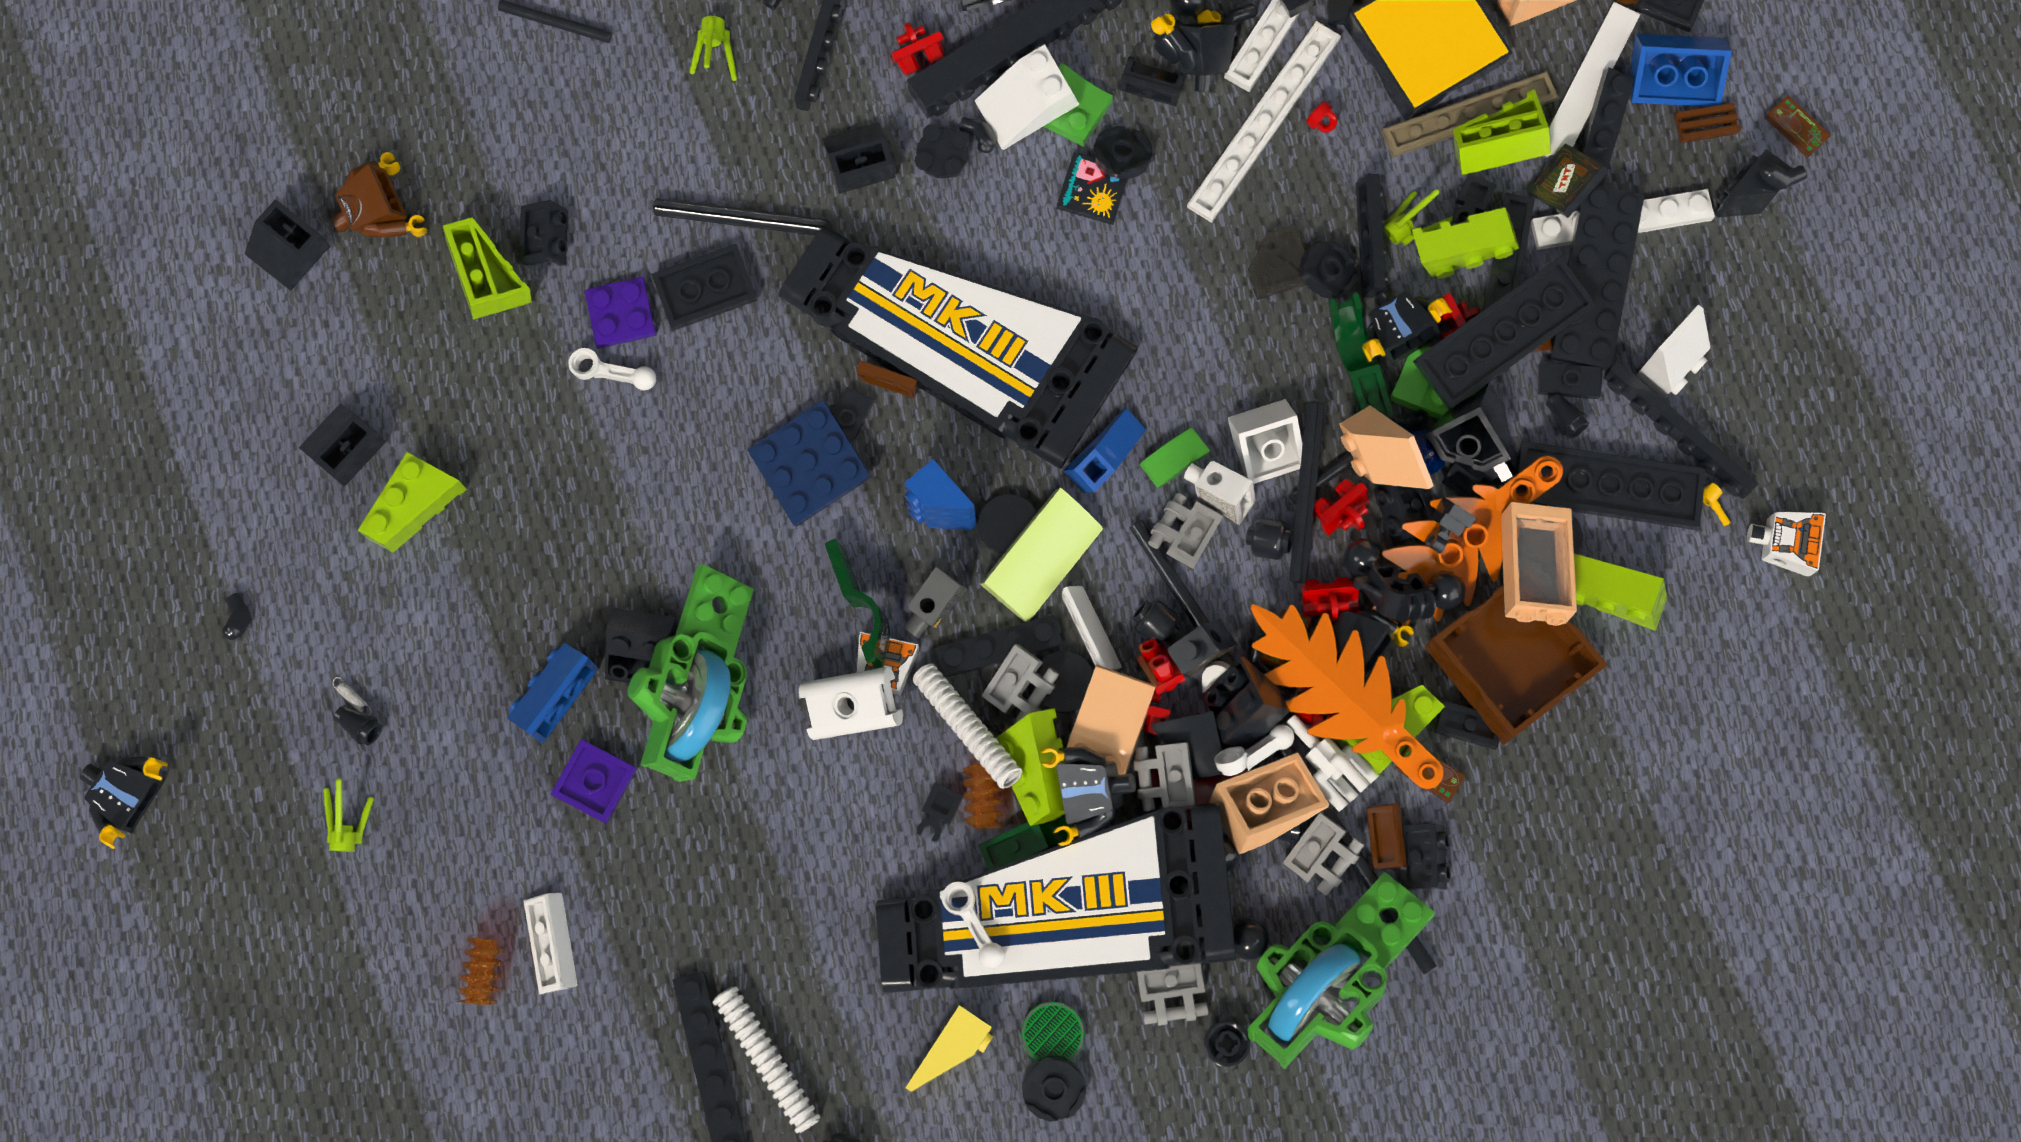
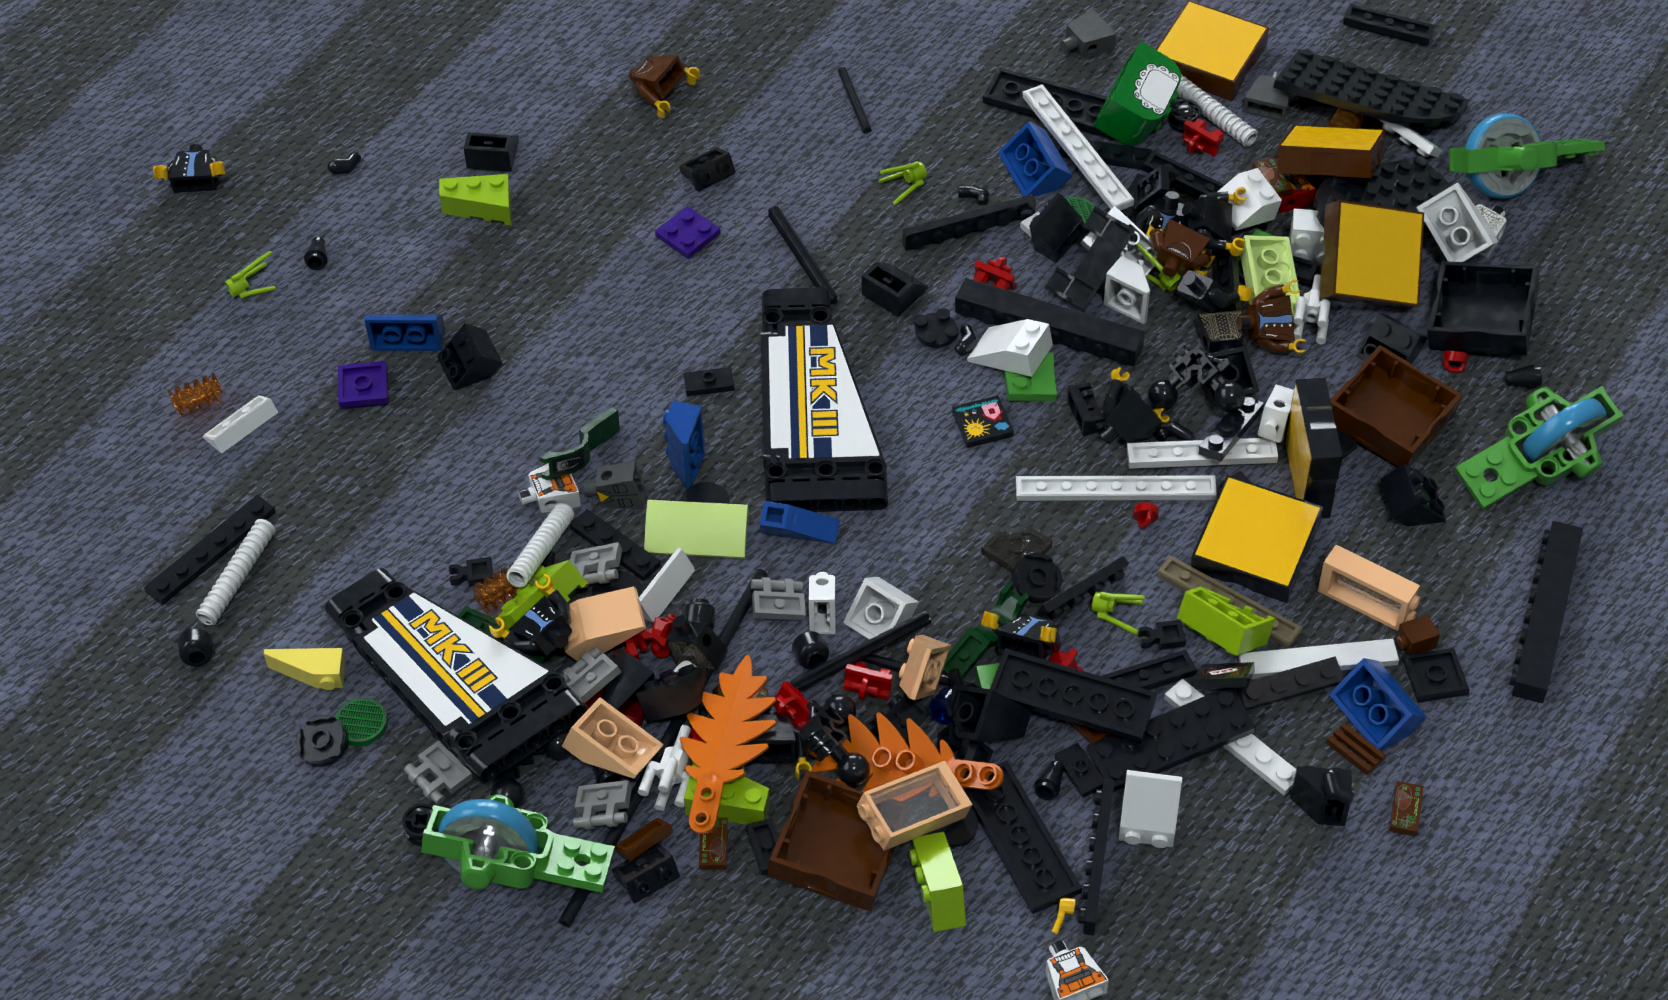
camera: 55 degrees right, 25 degrees down
black slope [245,199,330,291] -> none
white piece [333,677,371,715] -> none
lime wedge [443,217,531,320] -> none
white piece [569,348,656,390] -> none
bright green piece [627,564,754,782] -> none
black plate [651,244,757,331] -> none
dark blue plate [747,400,872,527] -> none
white piece [799,667,903,740] -> none
reddish brown tile [857,360,919,398] -> none
white piece [942,882,1005,969] -> none
black tile [1093,126,1152,179] -> none
bright green slope [1140,427,1210,488] -> none
white piece [1214,724,1294,776] -> none
lime wedge [1412,208,1519,279] -> none
black piece [1424,497,1476,554] -> none

